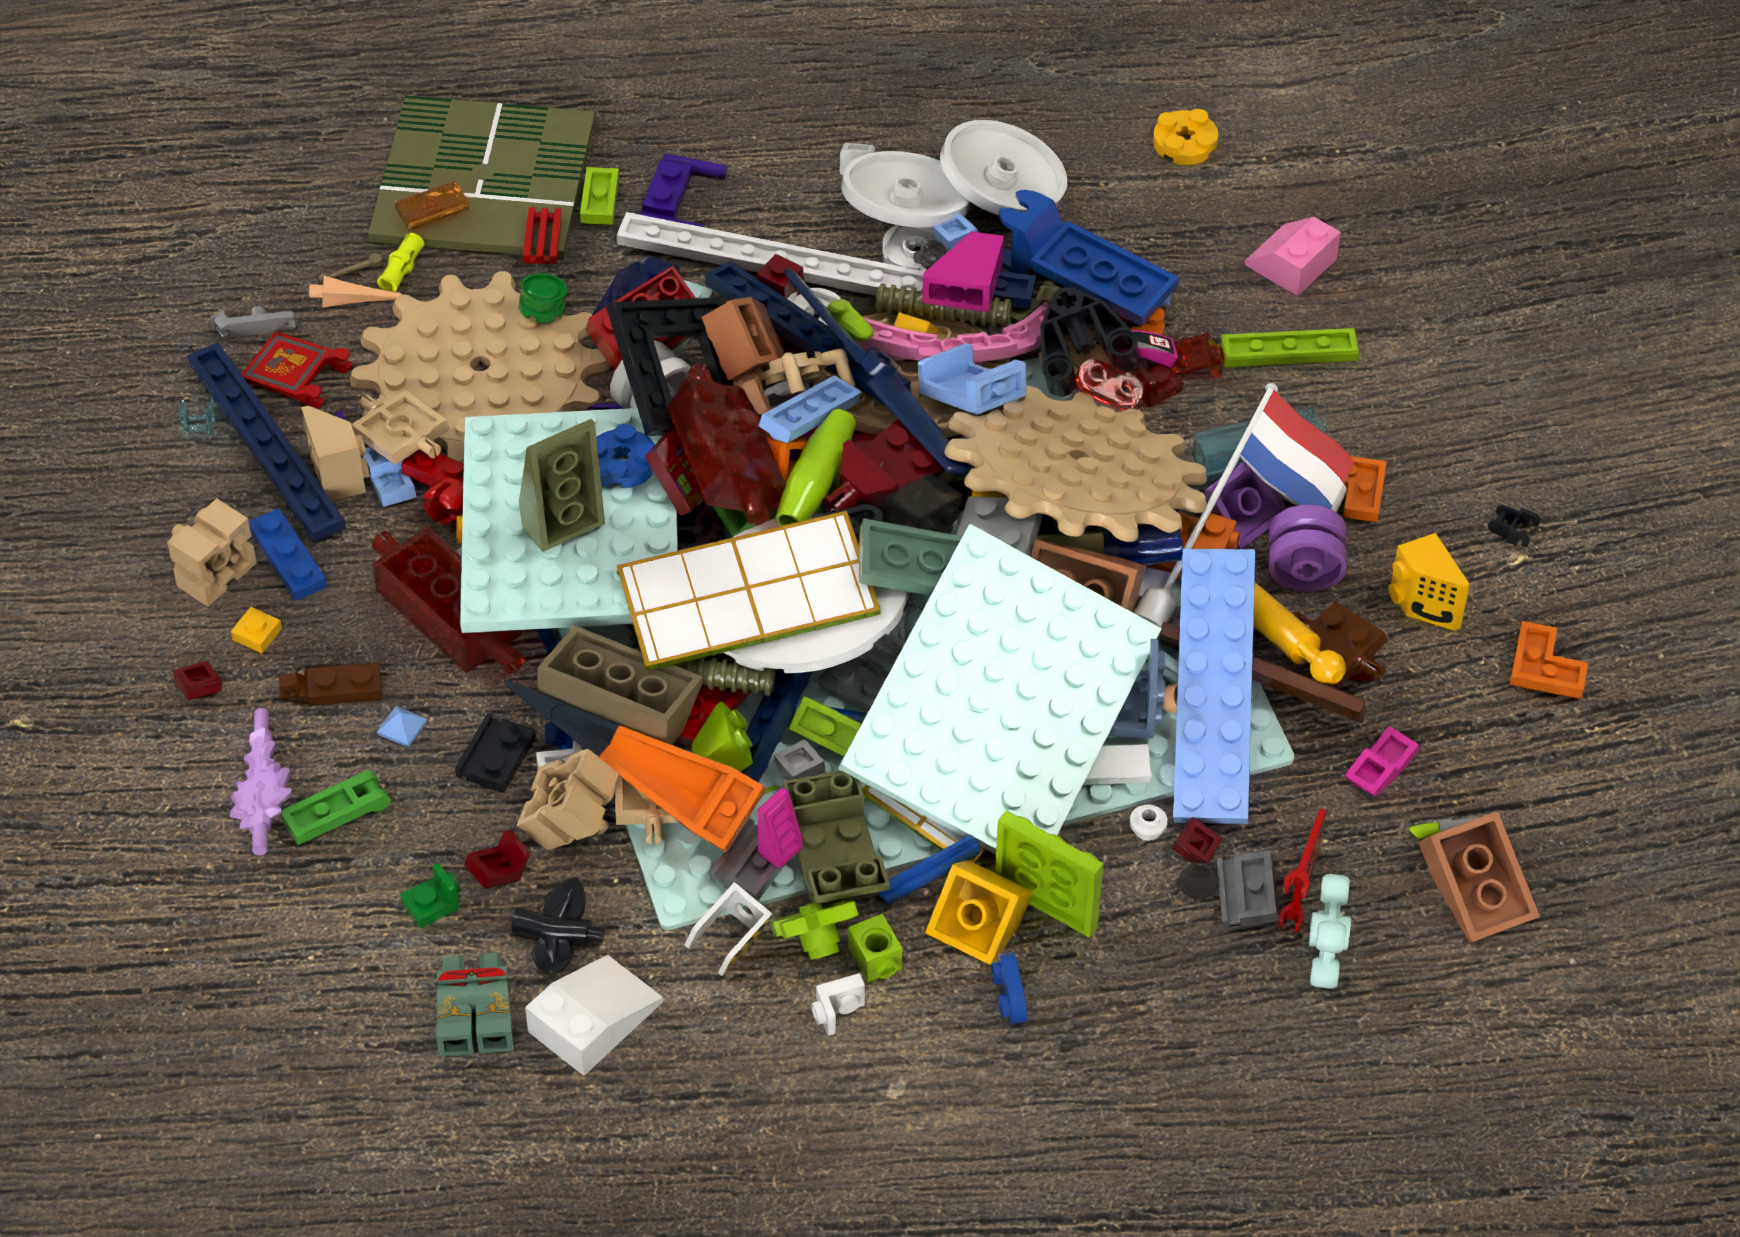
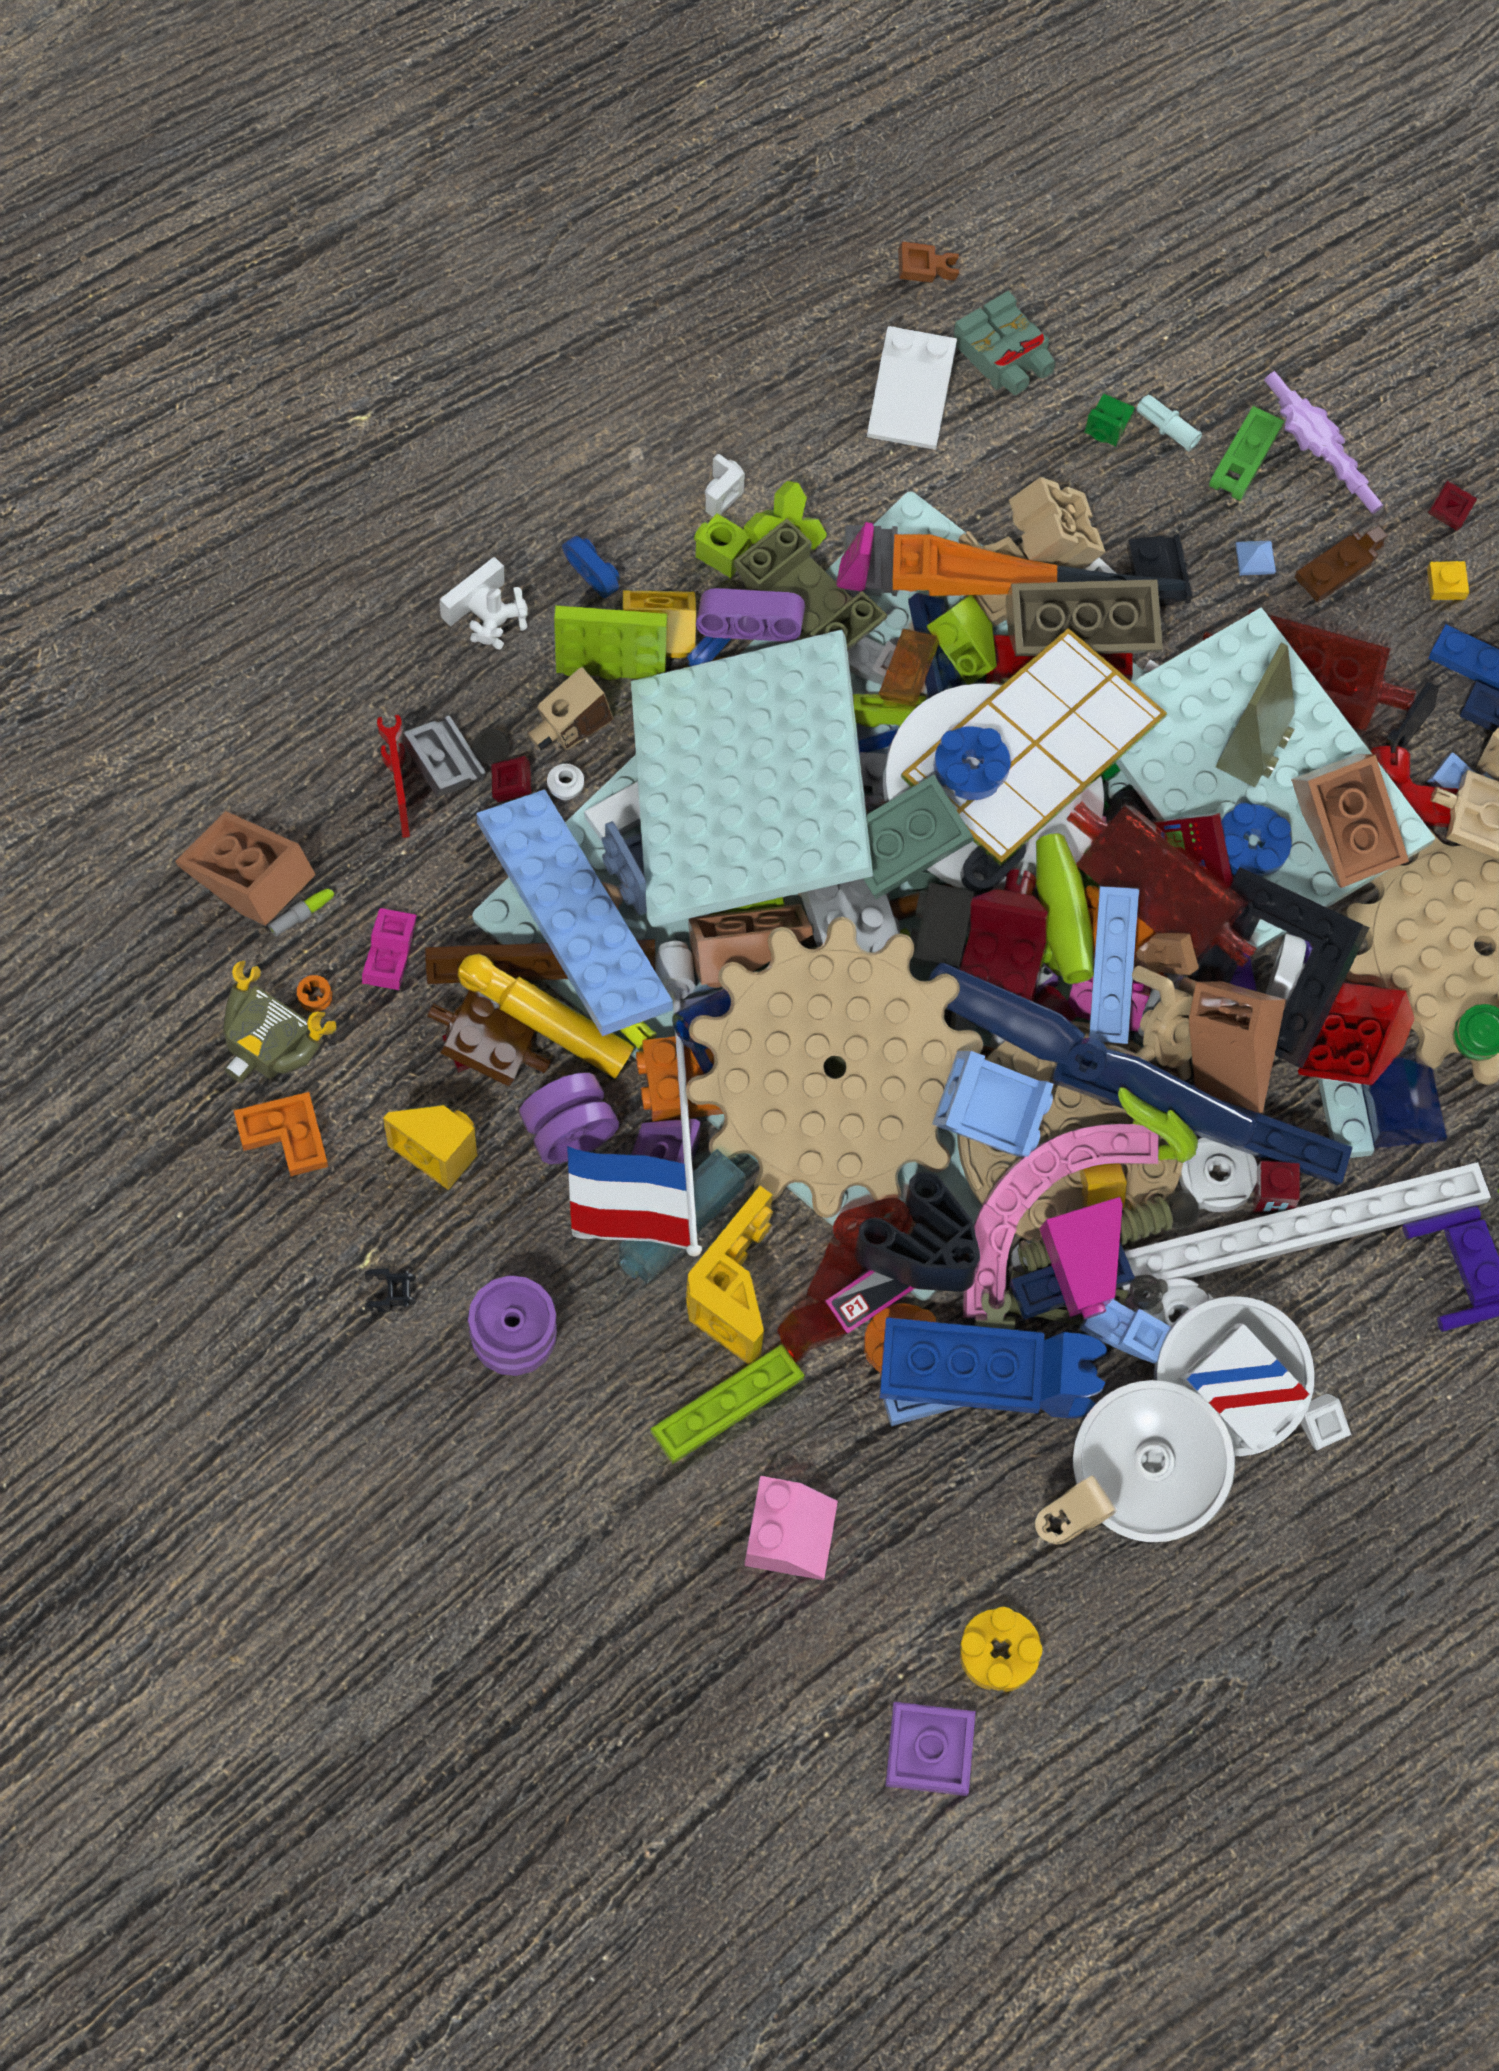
camera: 145 degrees right, 15 degrees up
dark red bracket [464,830,530,889] -> none
black plant [512,877,605,974] -> none
white piece [684,882,772,976] -> none
light aqua gear [1309,874,1351,989] -> none
orange plate [1343,456,1387,523] -> none
none -> olive torso [223,961,336,1083]
none -> orange bush [297,975,332,1012]
none -> white piece [440,557,528,650]
none -> medium lavender wheel [468,1276,557,1376]
none -> tan torso [527,667,614,751]
none -> yellow bracket [686,1186,773,1365]
none -> medium lavender beam [696,588,806,642]
none -> clear orange plate [879,629,939,707]
none -> medium lavender tile [885,1702,976,1796]
none -> dark orange plate [898,242,959,283]
none -> blue plate [933,726,1011,800]
none -> tan piece [1035,1475,1117,1545]
none -> light aqua axle [1136,395,1202,452]
none -> panel [1179,1323,1310,1450]
none -> nougat slope [1291,753,1409,888]
none -> black piece [1386,682,1439,753]

